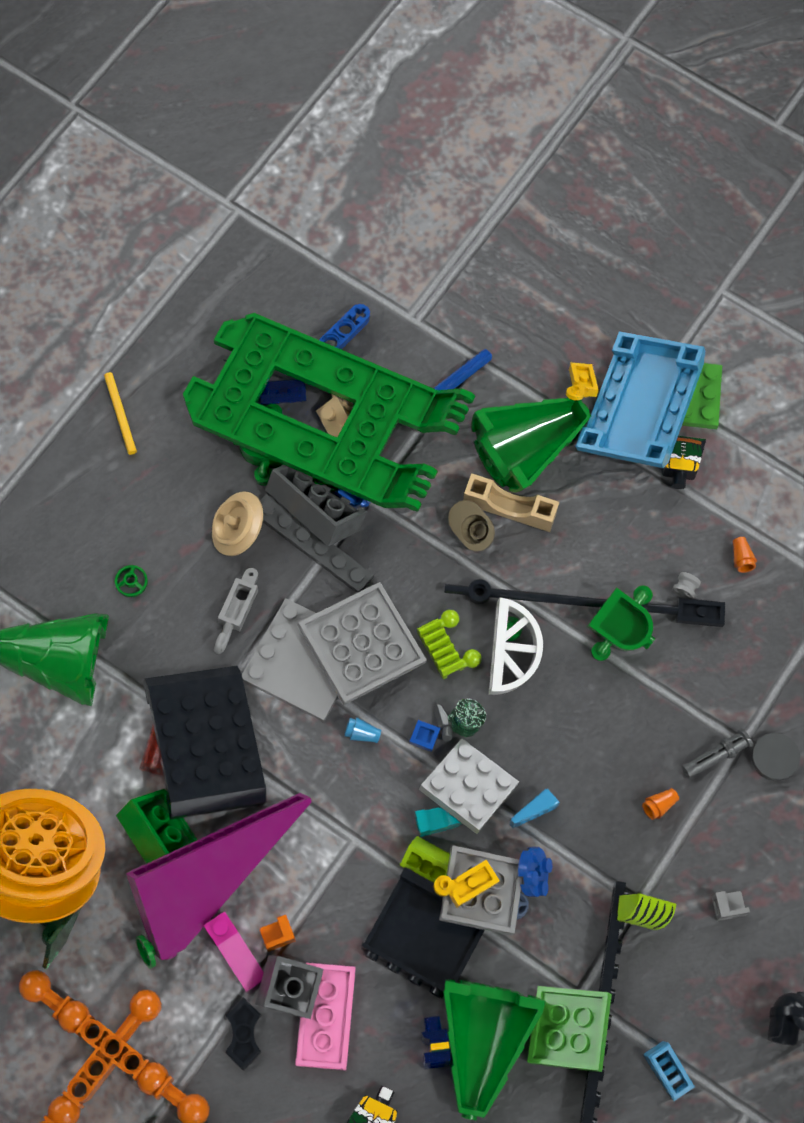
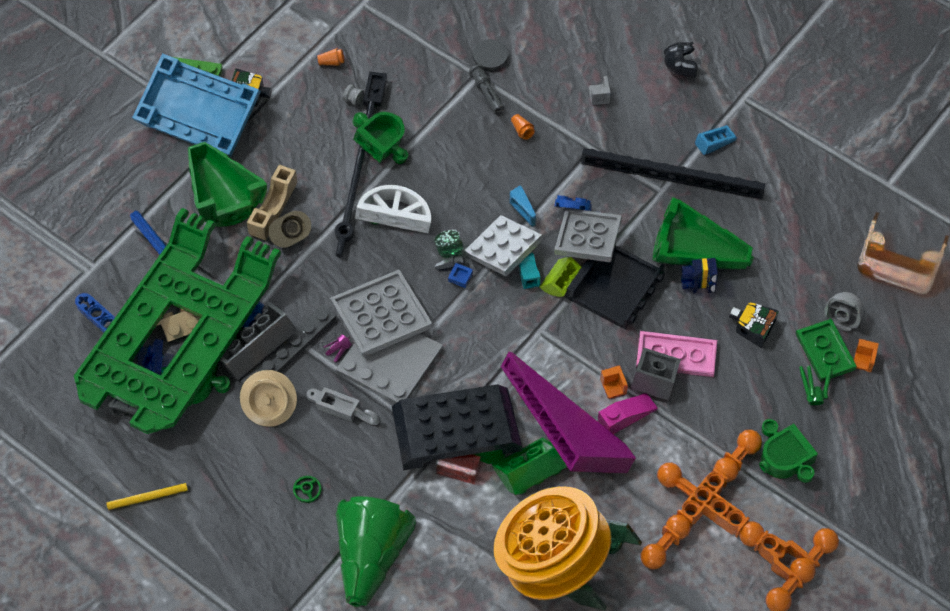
camera: 85 degrees left, 10 degrees down
green piece [135,934,156,969] -> none
black tile [225,997,262,1071] -> none
dark azure cone [344,717,381,743] -> none
lime gear [417,610,482,679] -> none
yellow hinge [433,859,500,908] -> none
bright green plate [527,986,612,1072] -> none
yellow hinge [566,363,598,400] -> none
lime brick [617,894,677,930] -> none
none -> flat silver piece [323,334,351,362]

